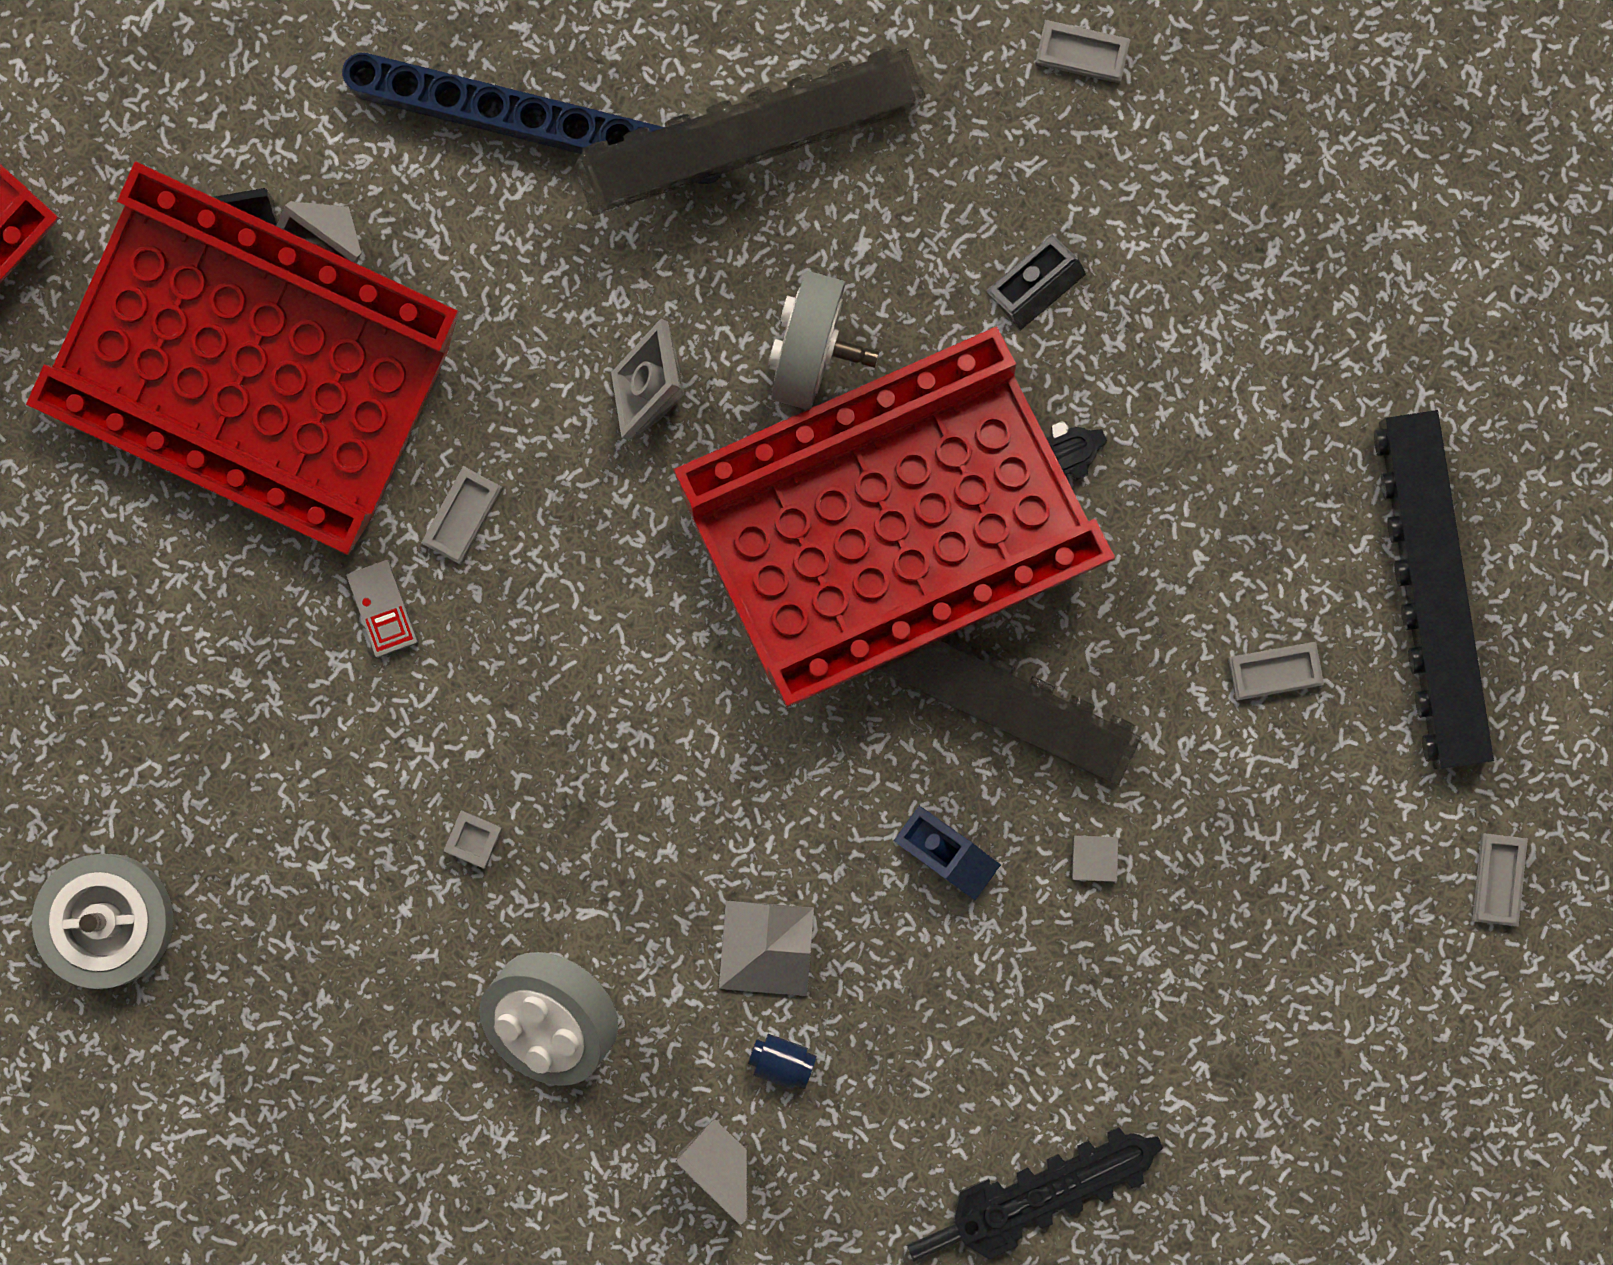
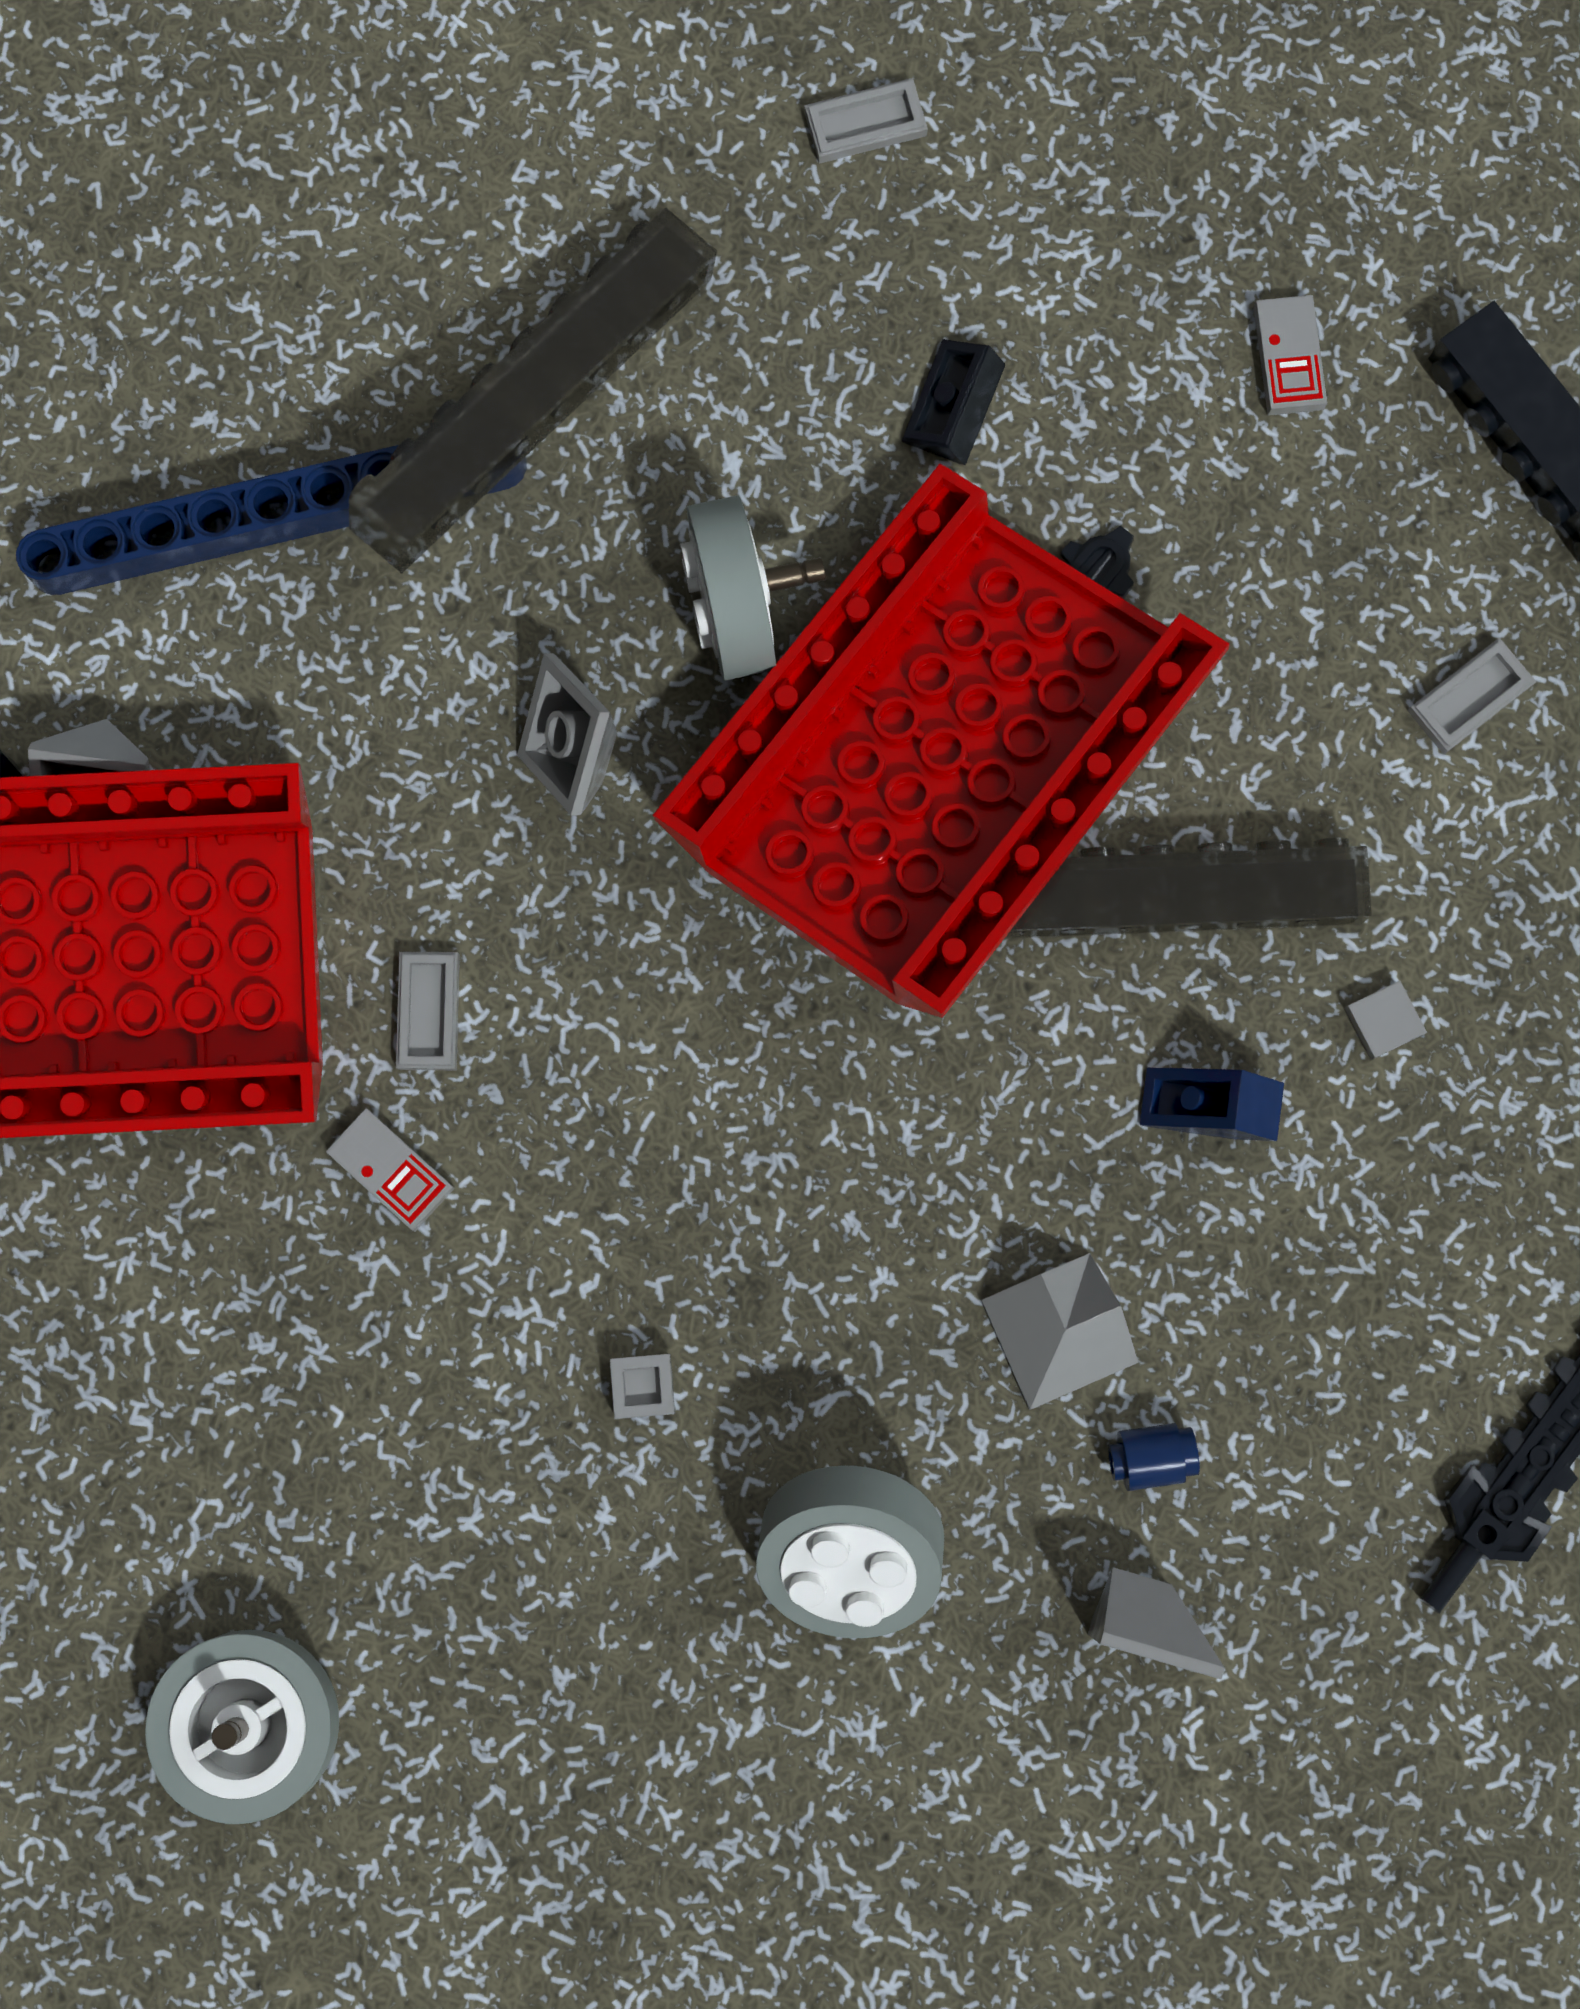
camera: 30 degrees left, 5 degrees down
none -> light grey tile [1253,295,1327,416]

